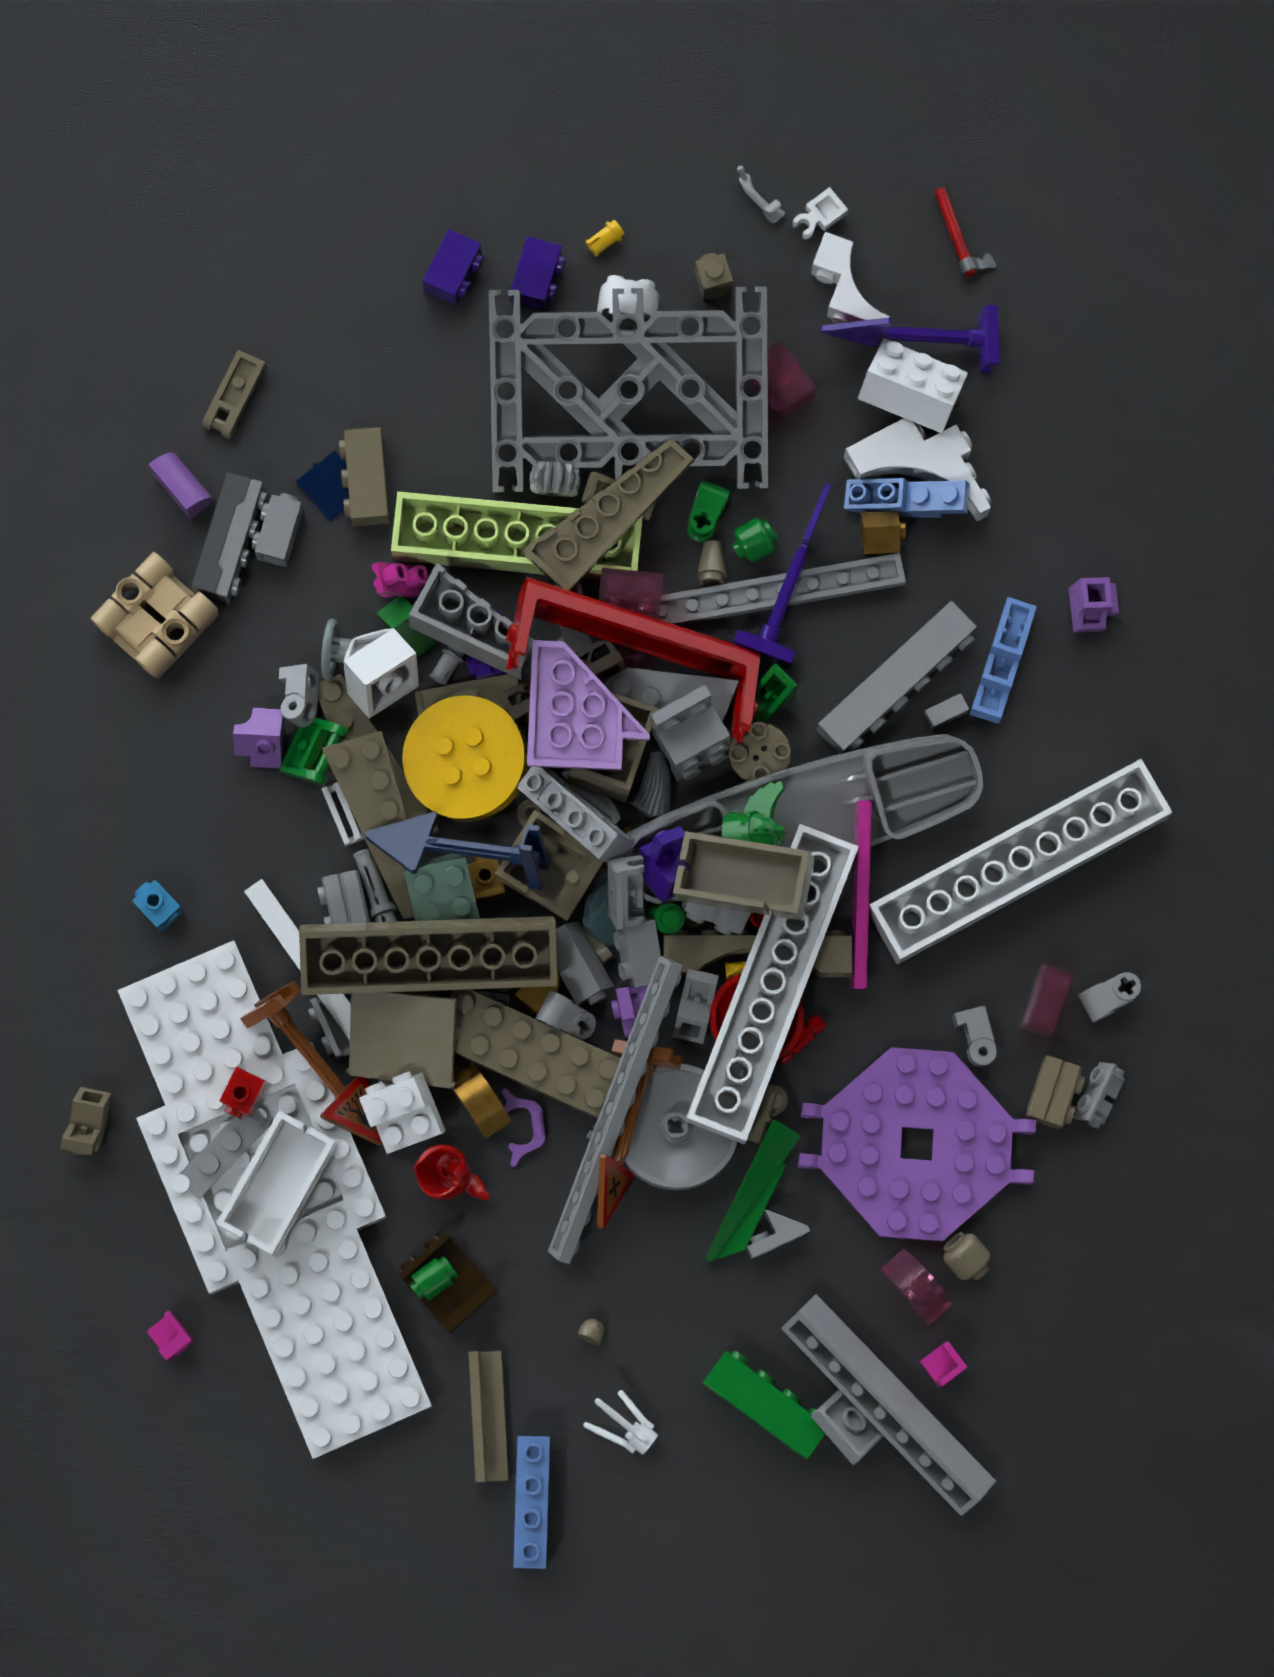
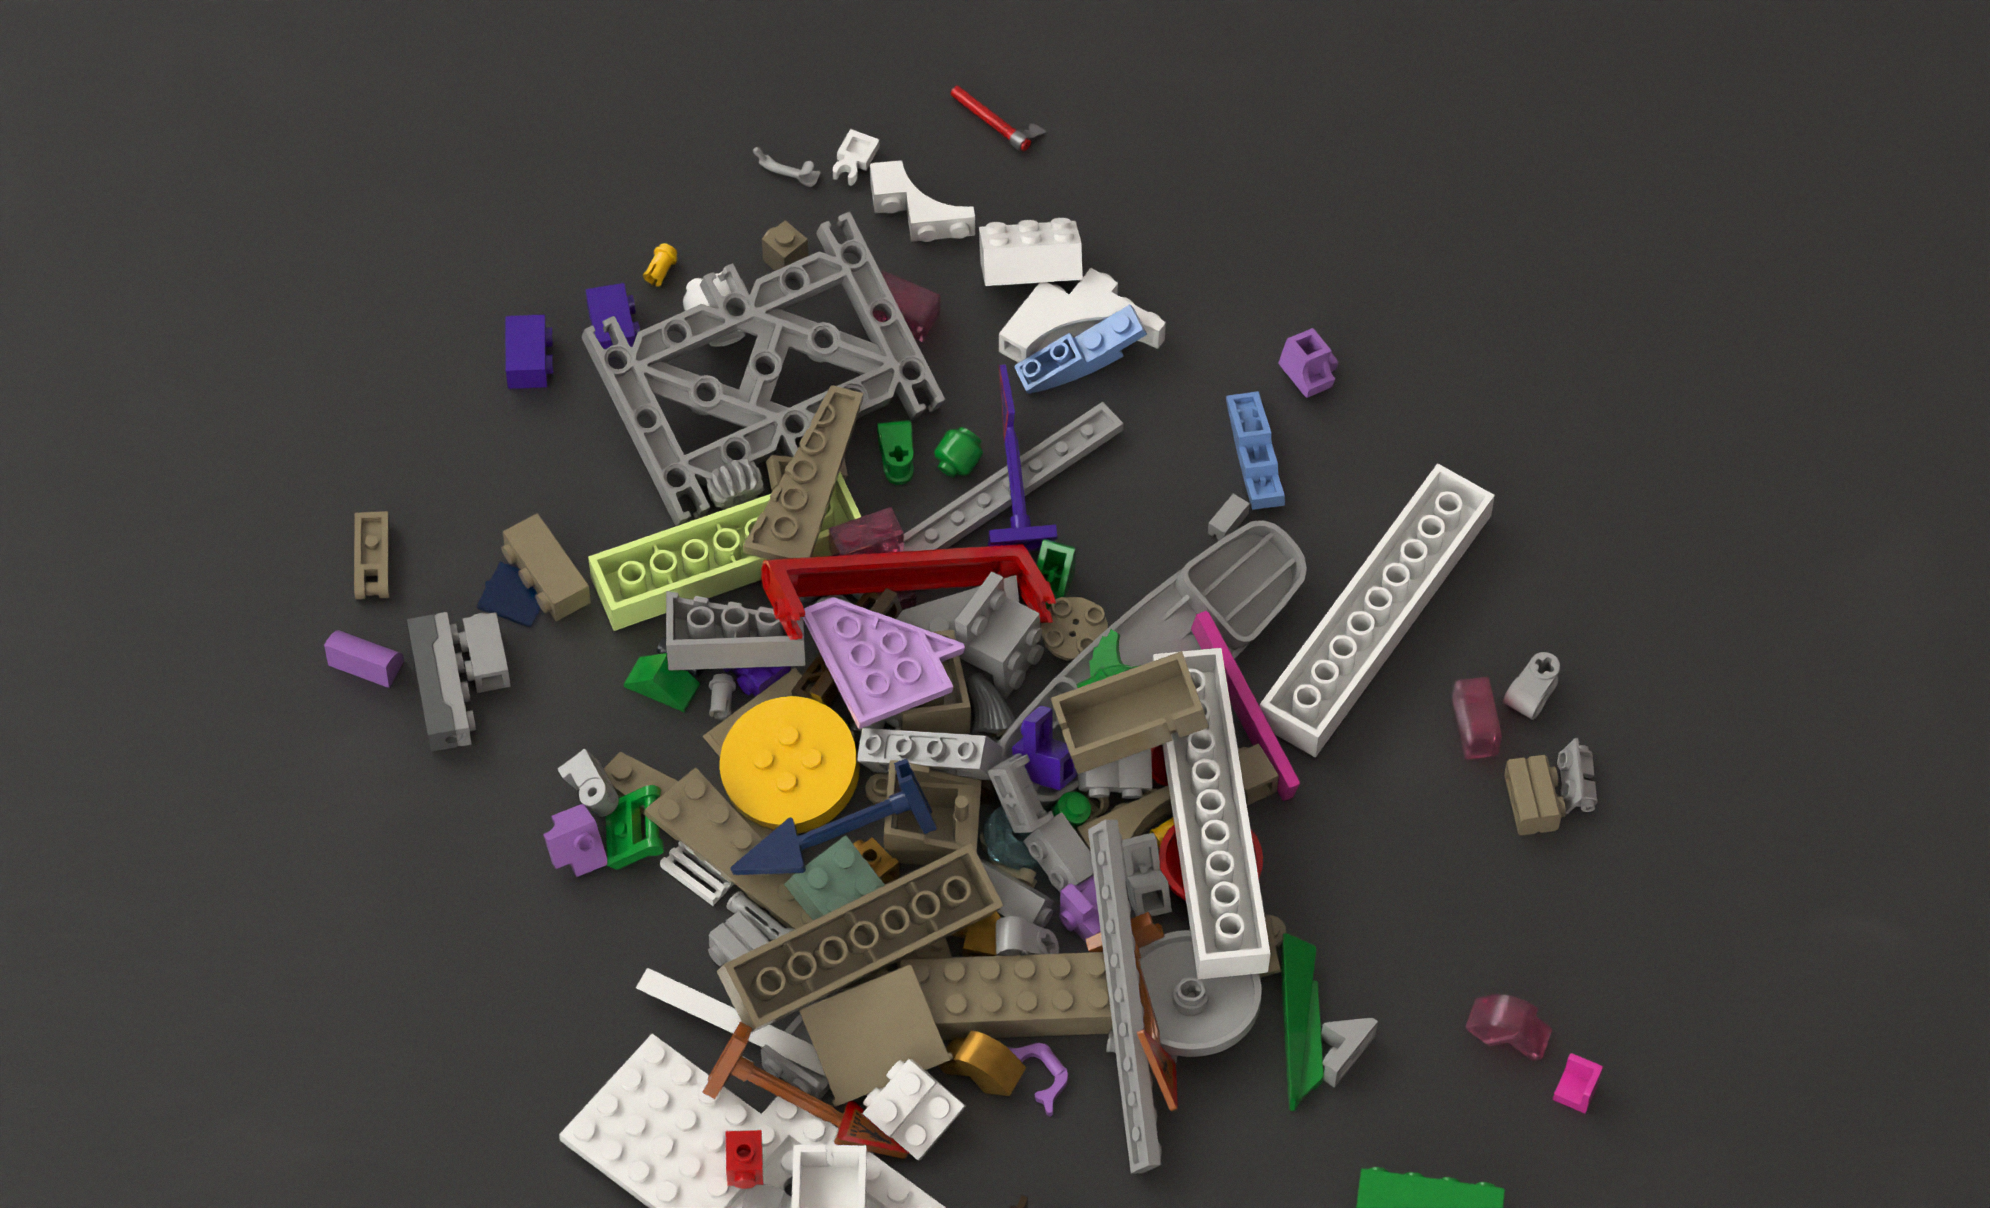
camera: 25 degrees left, 20 degrees down
tan piece [90,552,219,679] -> none
dark azure brick [132,880,184,932] -> none
white piece [321,619,419,718] -> none
dark pink hips [371,562,428,598] -> none
red hair [413,1144,490,1201] -> none
dark tan cone [696,540,727,587] -> none
red axle [777,1014,826,1066] -> none
light grey brick [781,1294,996,1516] -> none
medium lavender plate [798,1047,1036,1242] -> none
light grey plate [811,1389,884,1465] -> none
light grey brick [816,600,977,754] -> none
dark purple piece [821,305,999,373] -> none
pearl gold brick [861,511,906,556] -> none
dark tan head [943,1233,991,1280] -> none
light grey leg [952,1005,997,1067] -> none

